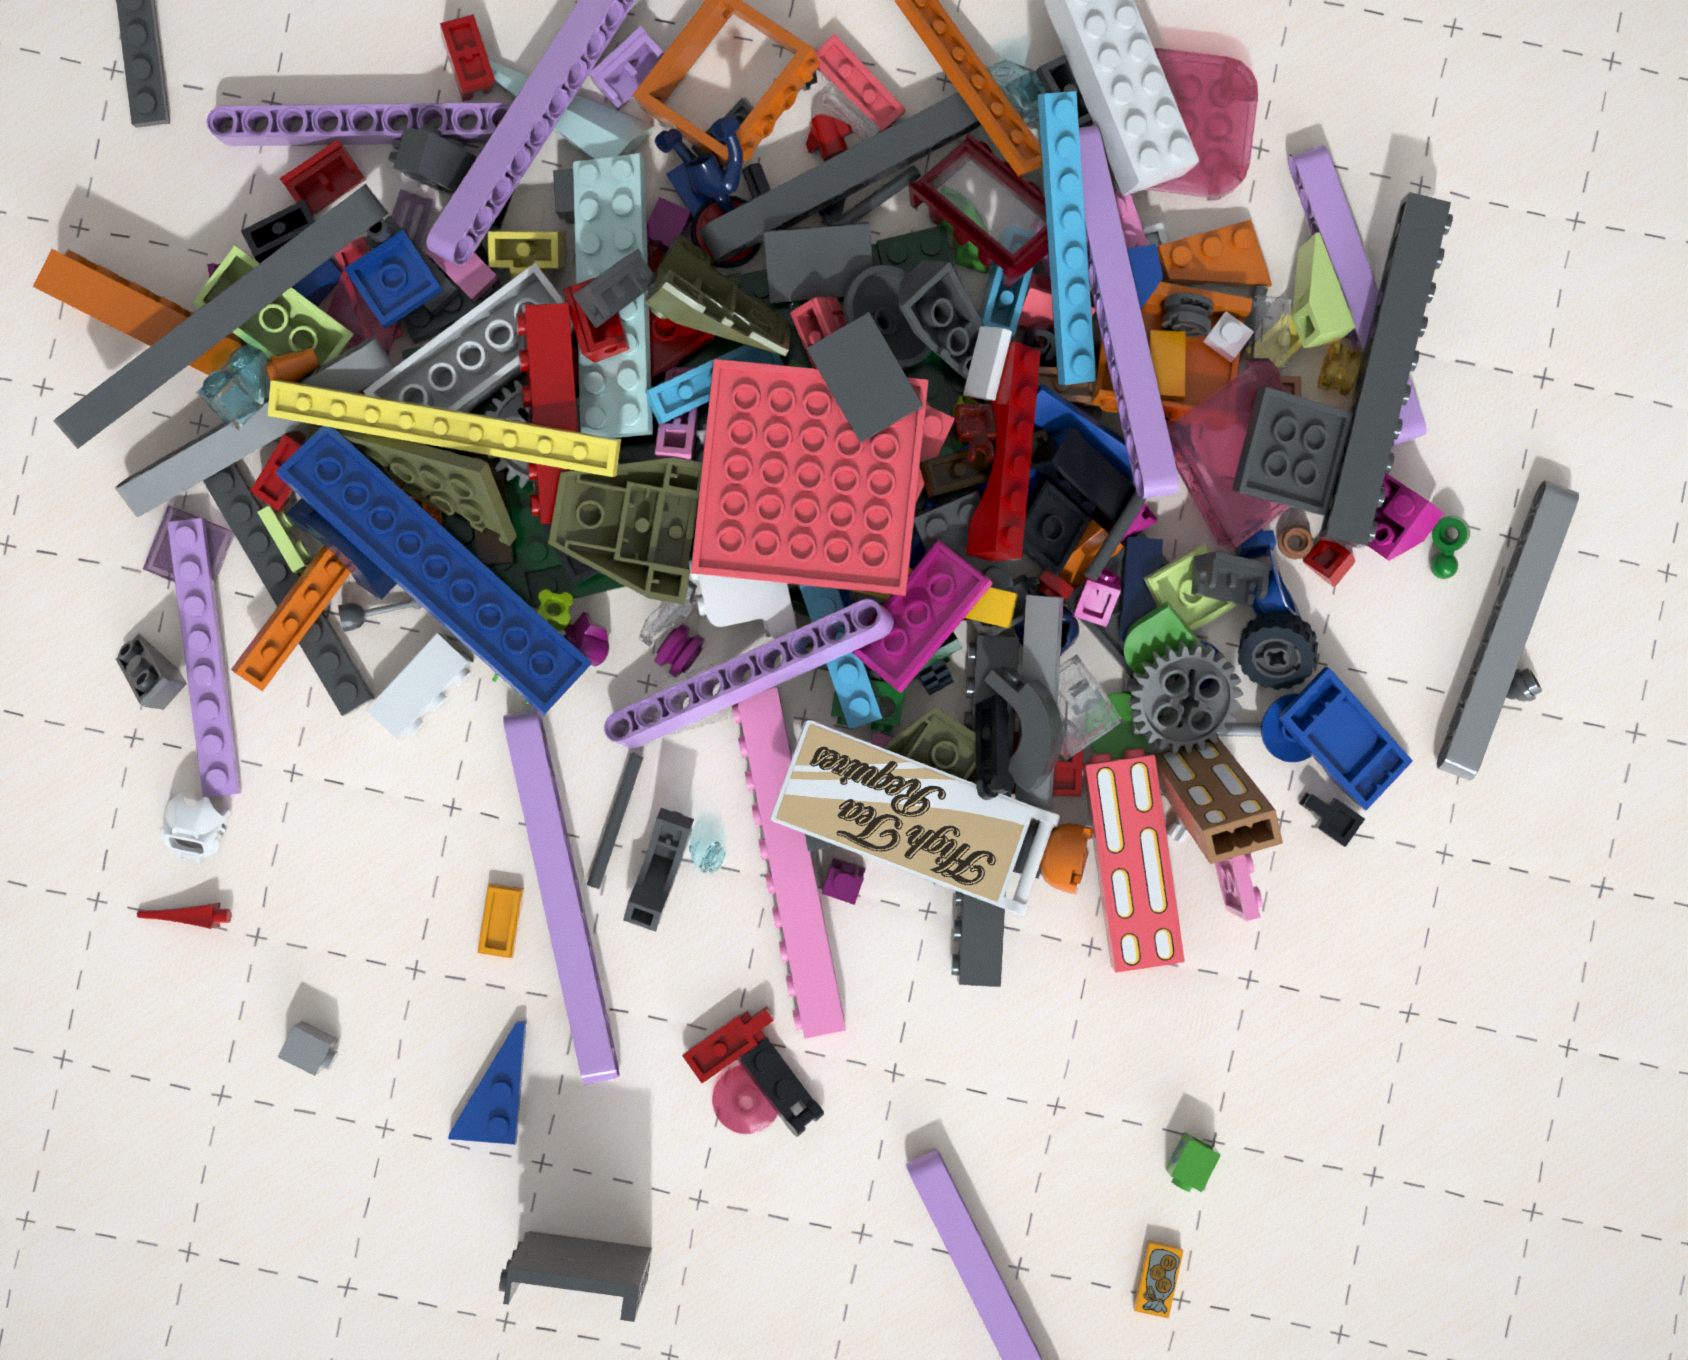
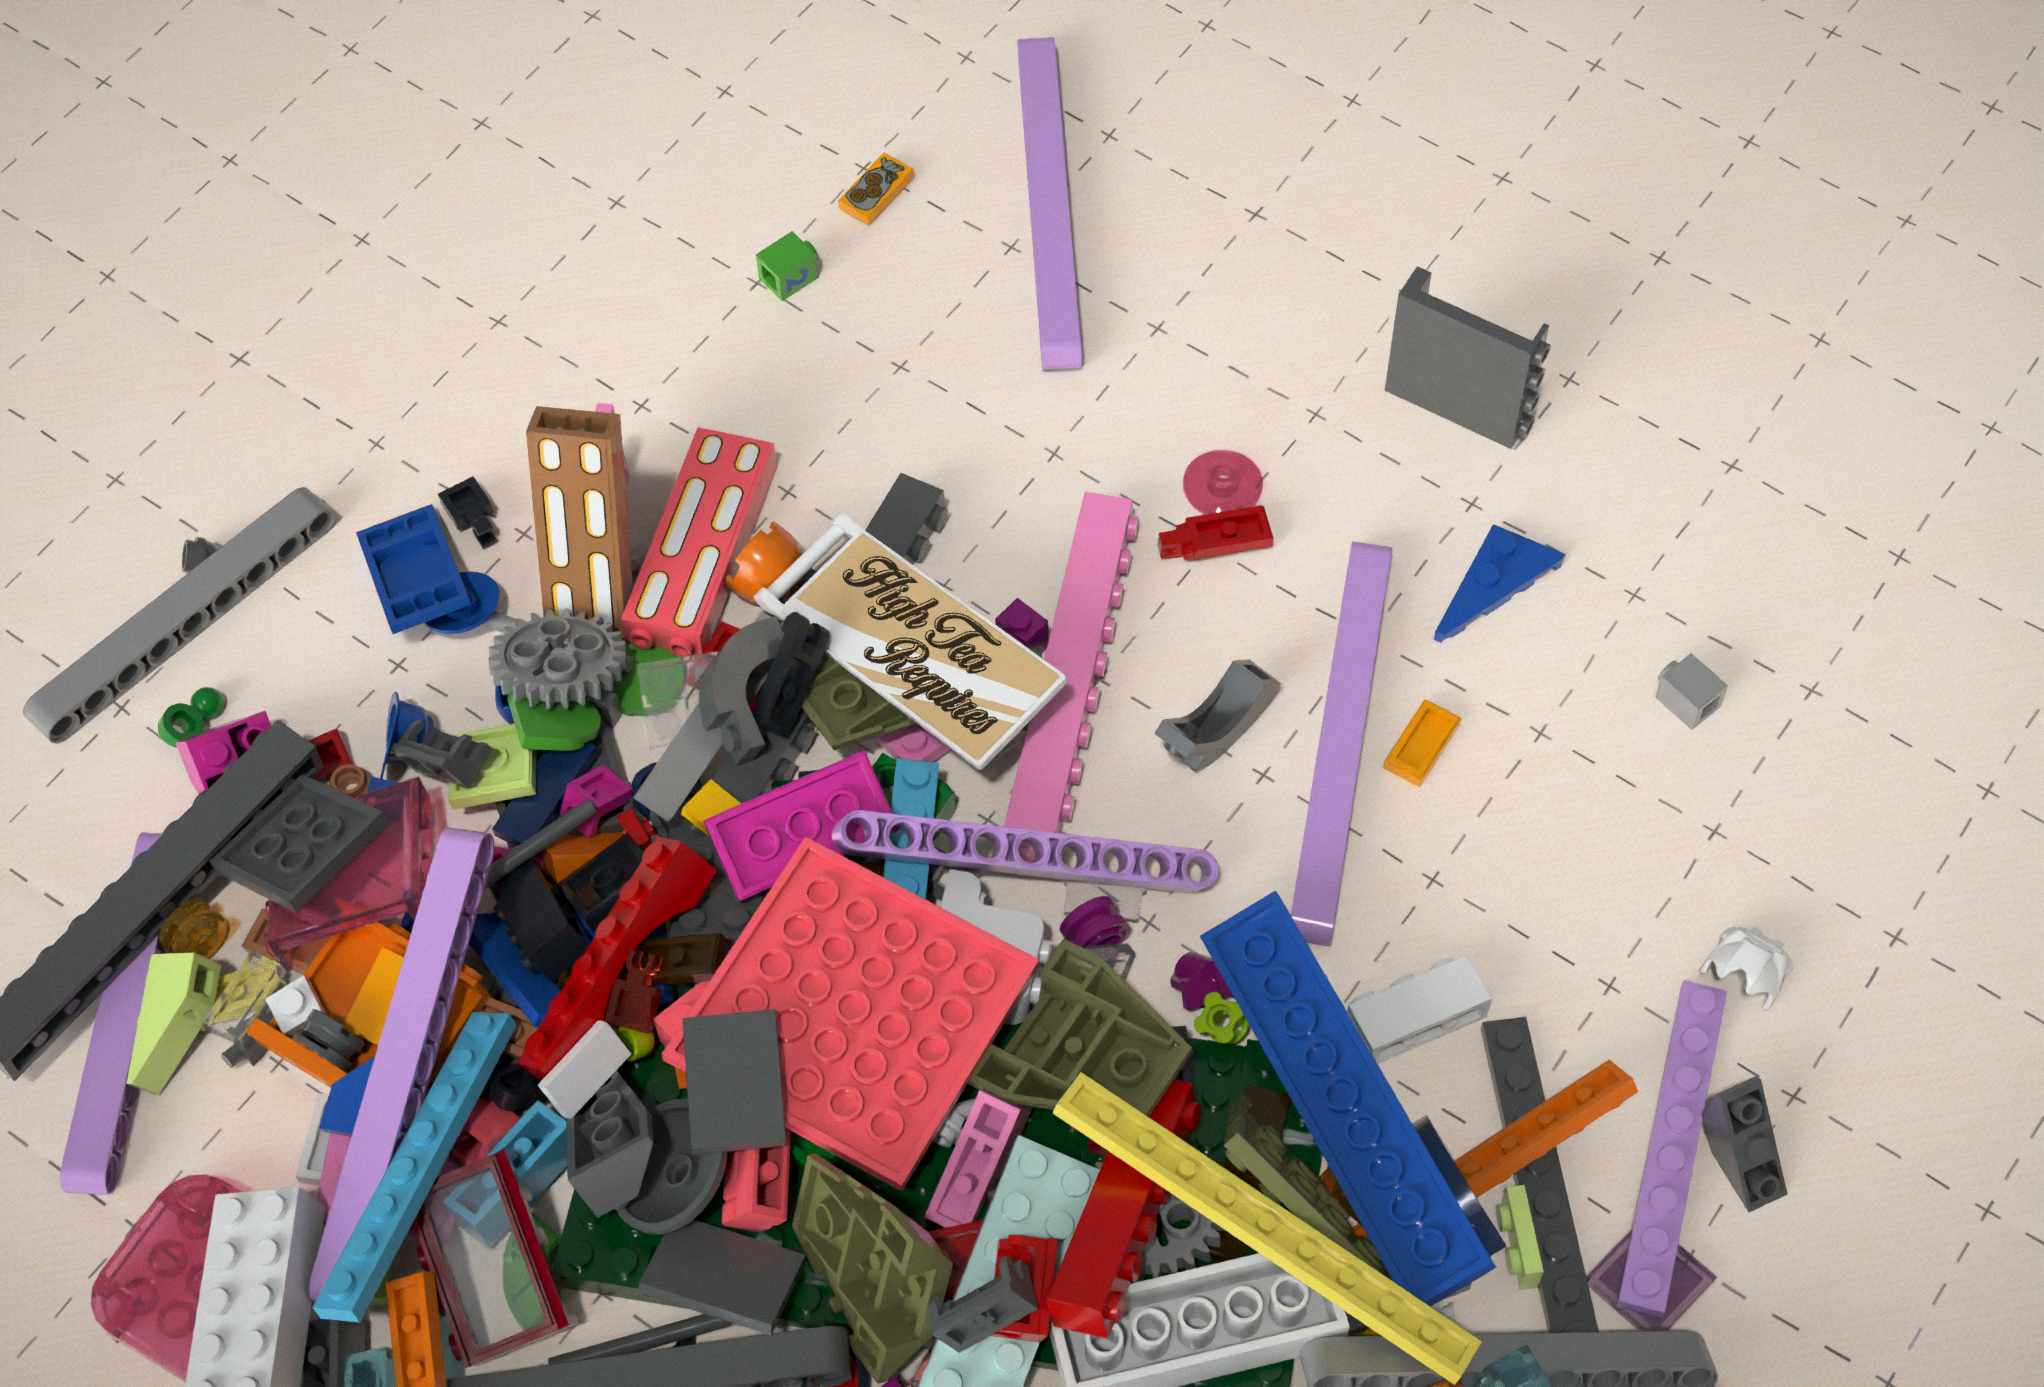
camera: 160 degrees left, 30 degrees down
red piece [137,903,232,929] -> none
red hinge [250,431,307,511] -> none
hinge [338,598,422,632] -> none
dark grey bar [587,753,644,889] -> none
medium azure plate [645,344,785,424] -> none
clear light blue plate [689,838,726,873] -> none
black plate [737,1037,824,1137] -> none
orange wing [1157,220,1272,288] -> none
black wheel [1238,611,1318,690] -> none

